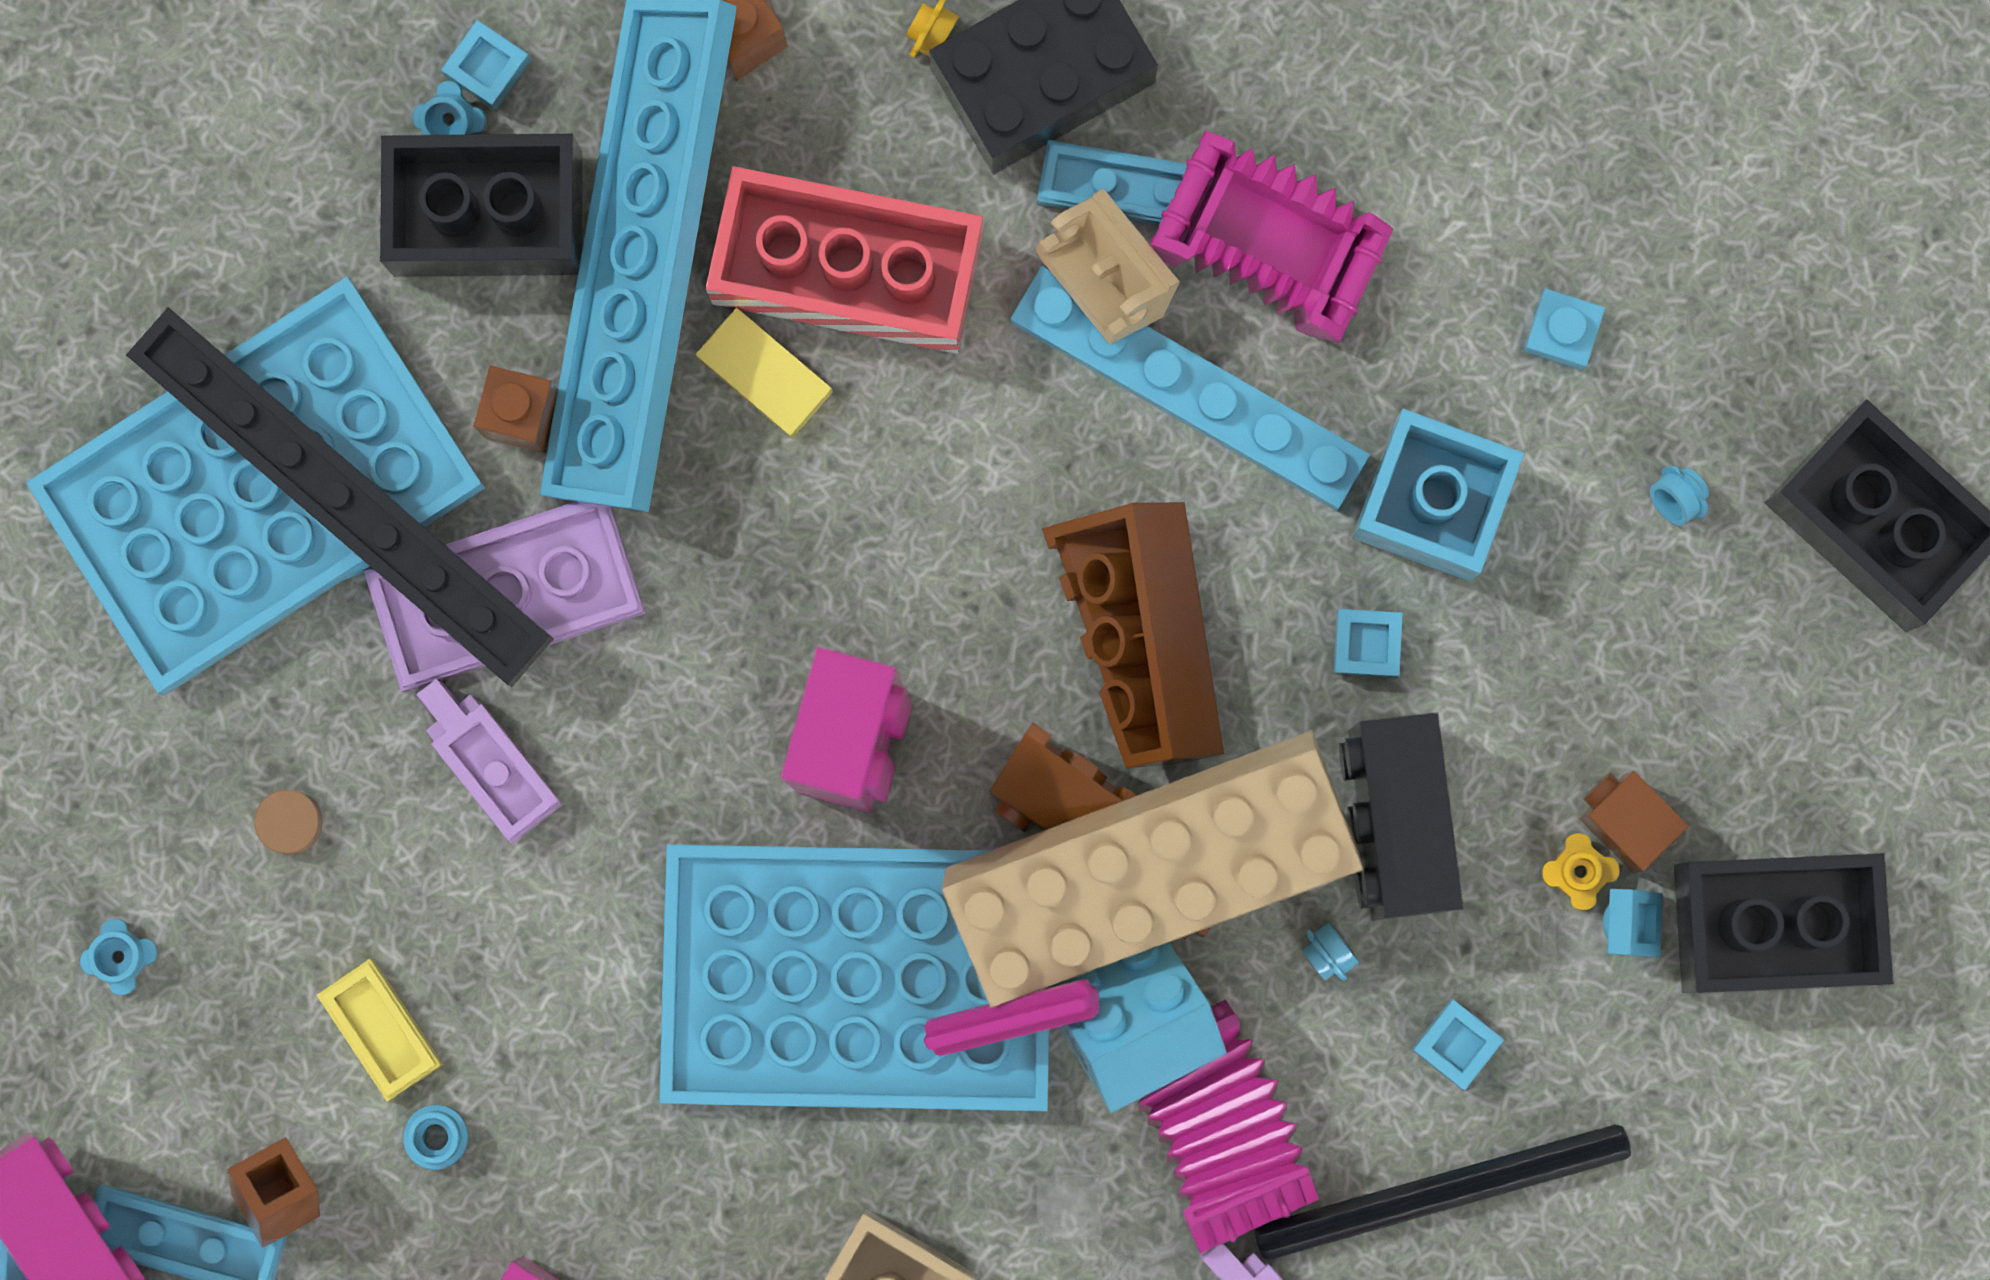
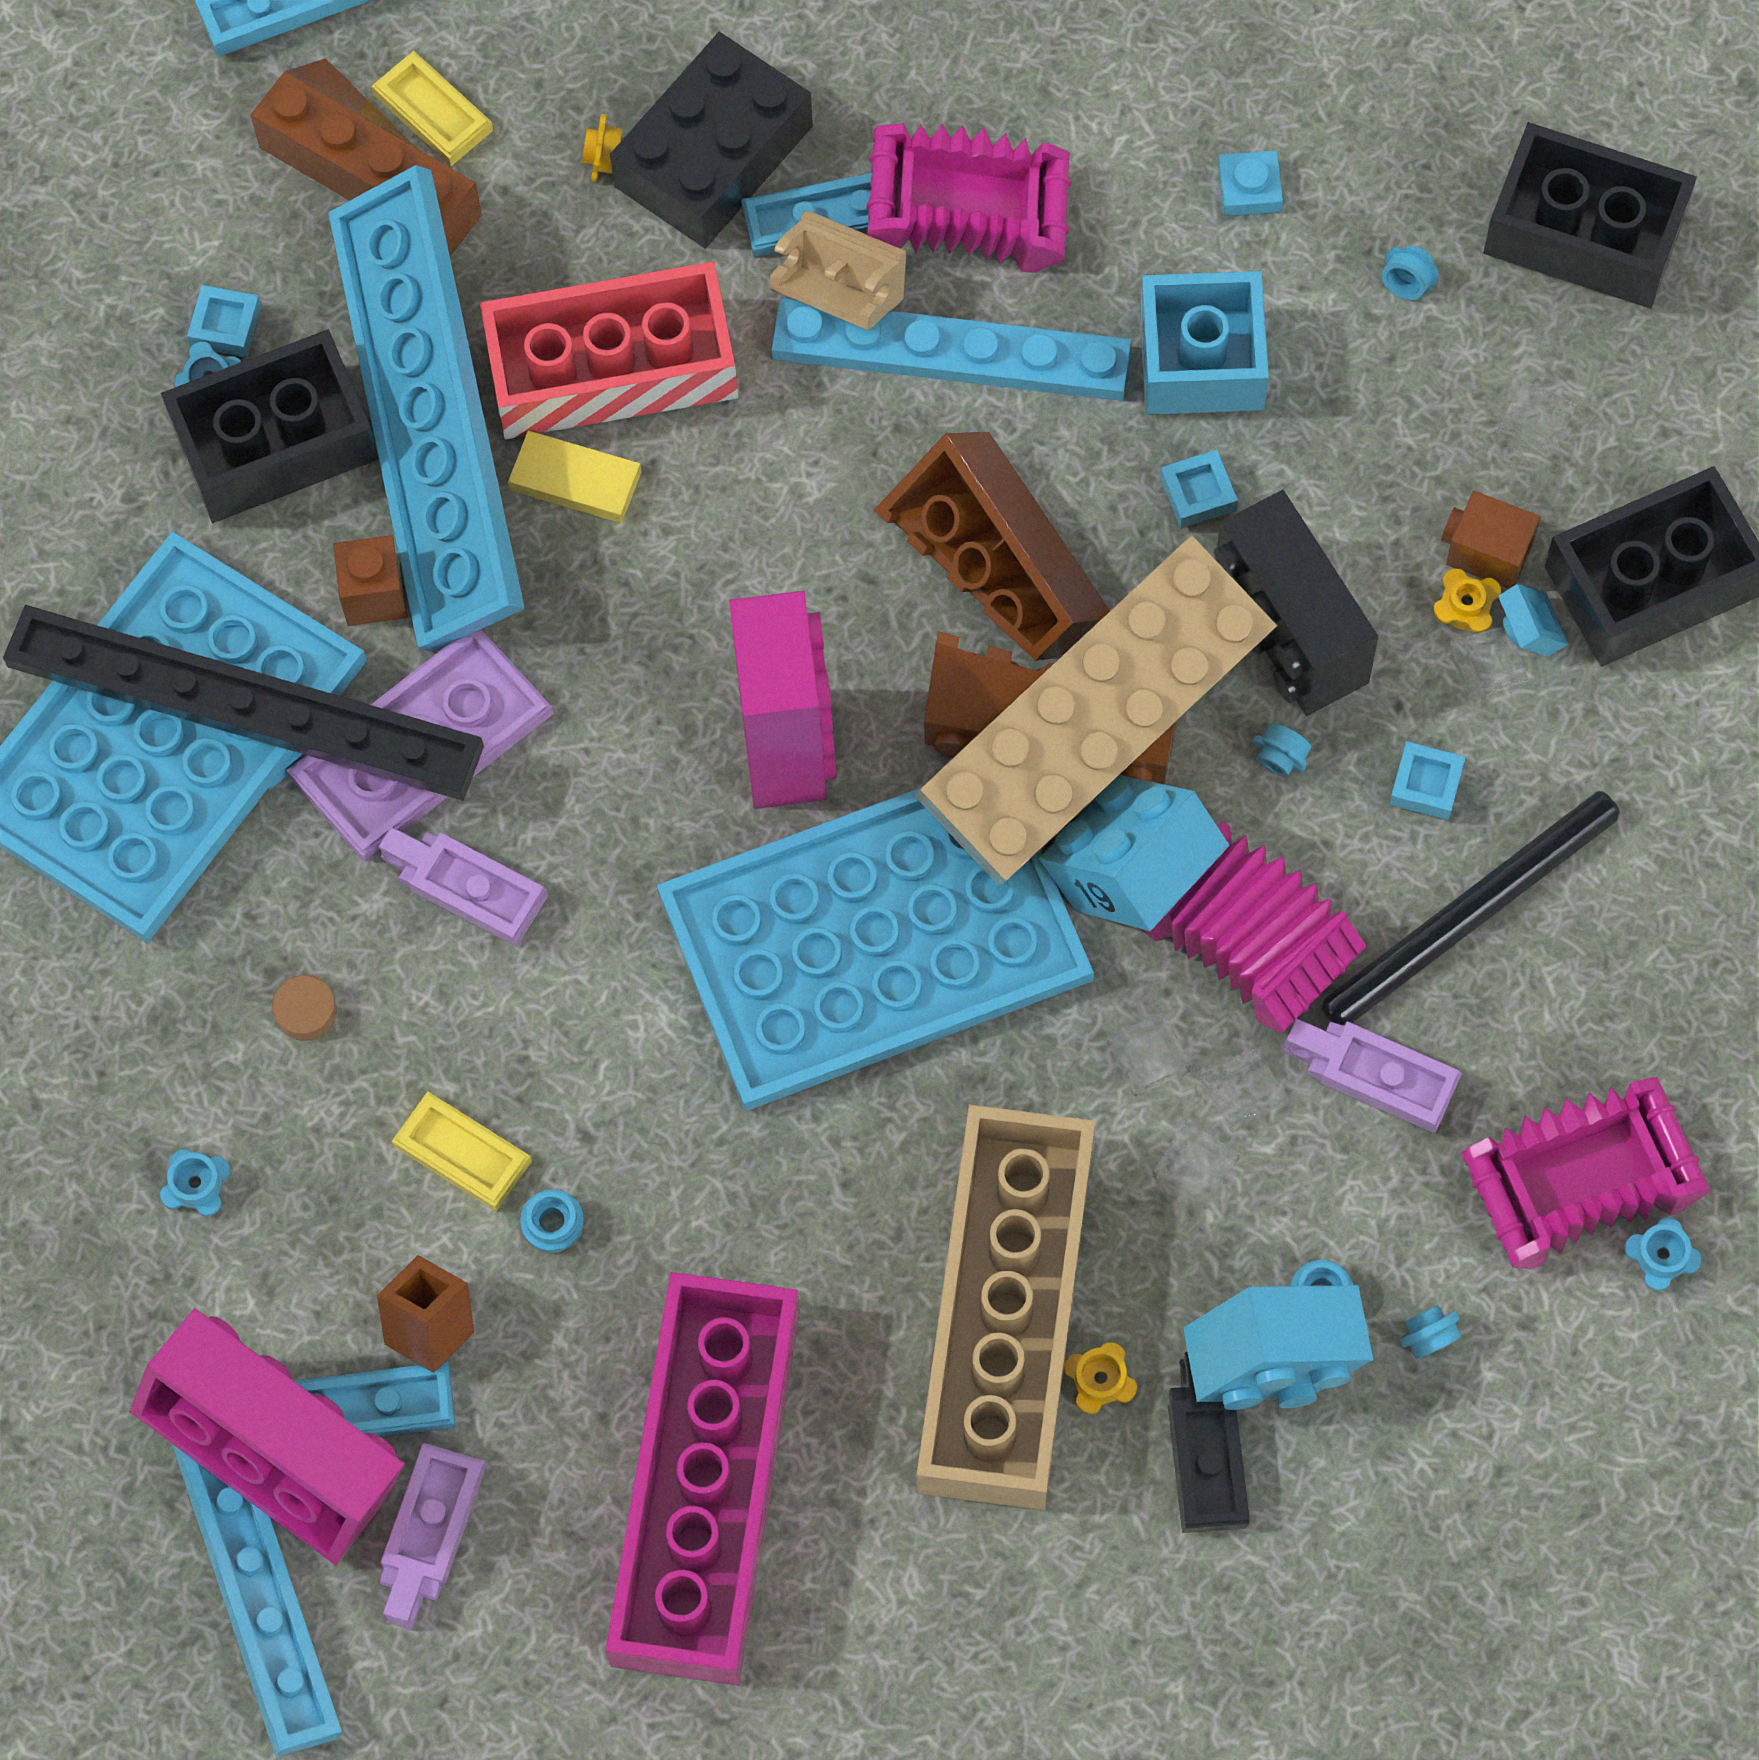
camera: 25 degrees left, 15 degrees down
dark pink axle [923,979,1100,1056] -> none

